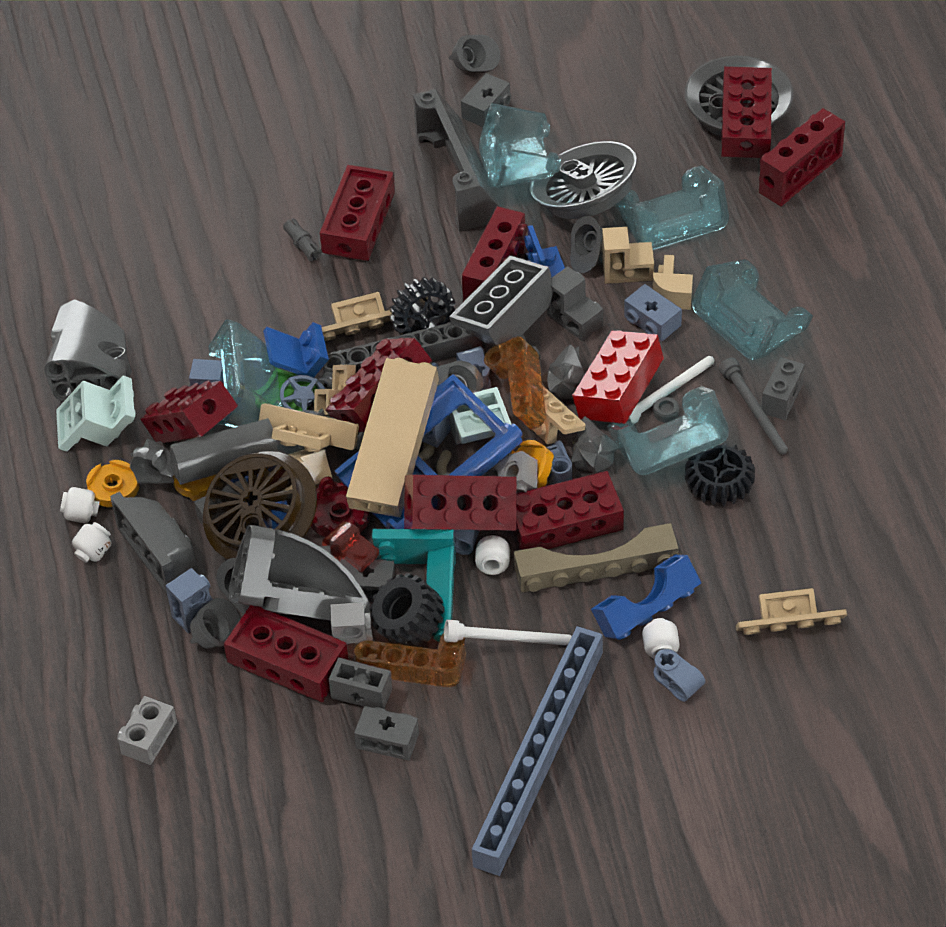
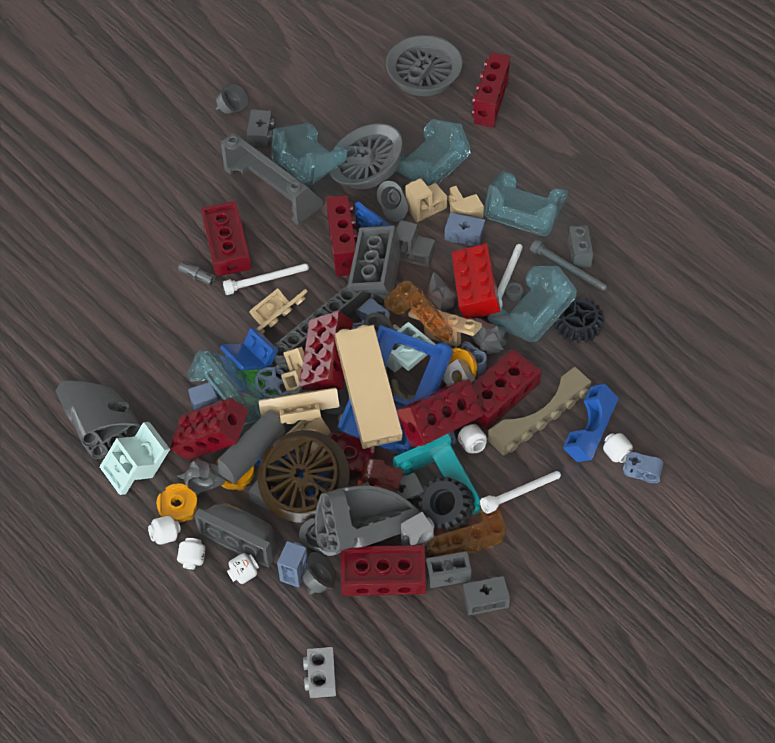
camera: 30 degrees left, 5 degrees up
black gear [389,276,456,335] -> none
sand blue brick [472,626,603,876] -> none
dark red brick [721,66,772,158] -> none
tan bracket [736,588,847,635] -> none
none -> white piece [223,264,309,295]
none -> white head [227,553,259,584]

